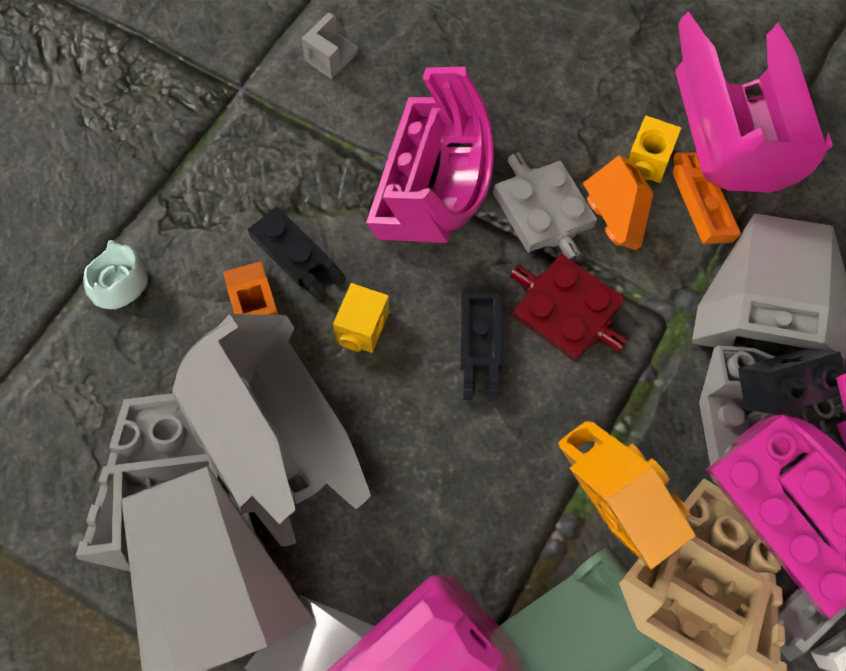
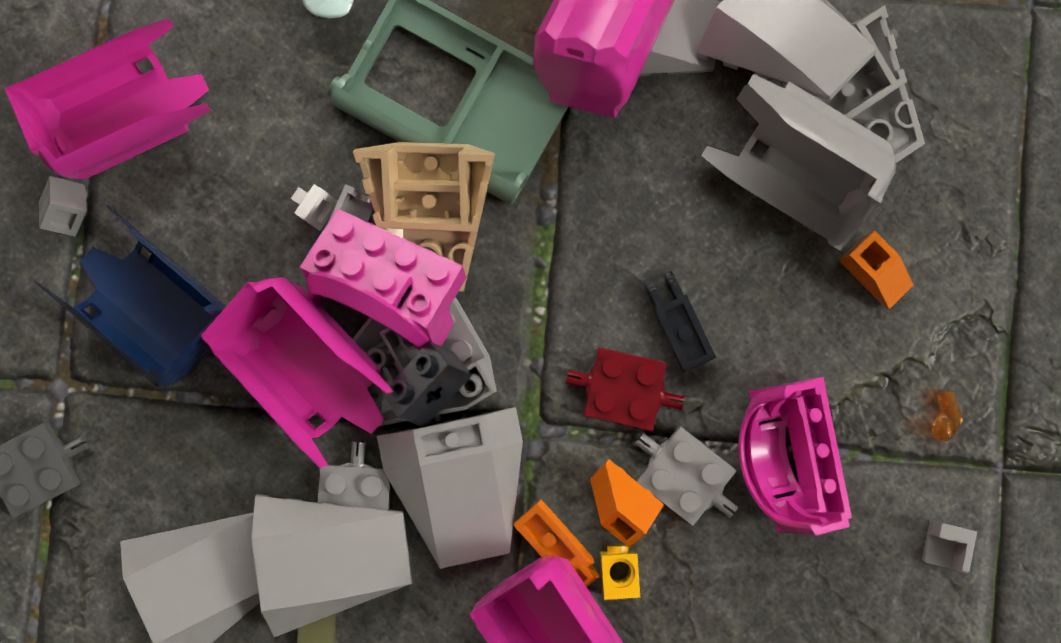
camera: 150 degrees right, 20 degrees up
light aqua hair [83,240,148,309] -> none
black hinge [247,206,346,301] -> none
yellow brick [333,283,390,353] -> none
light orange brick [559,421,696,569] -> none
none -> clear orange arm [931,390,963,441]

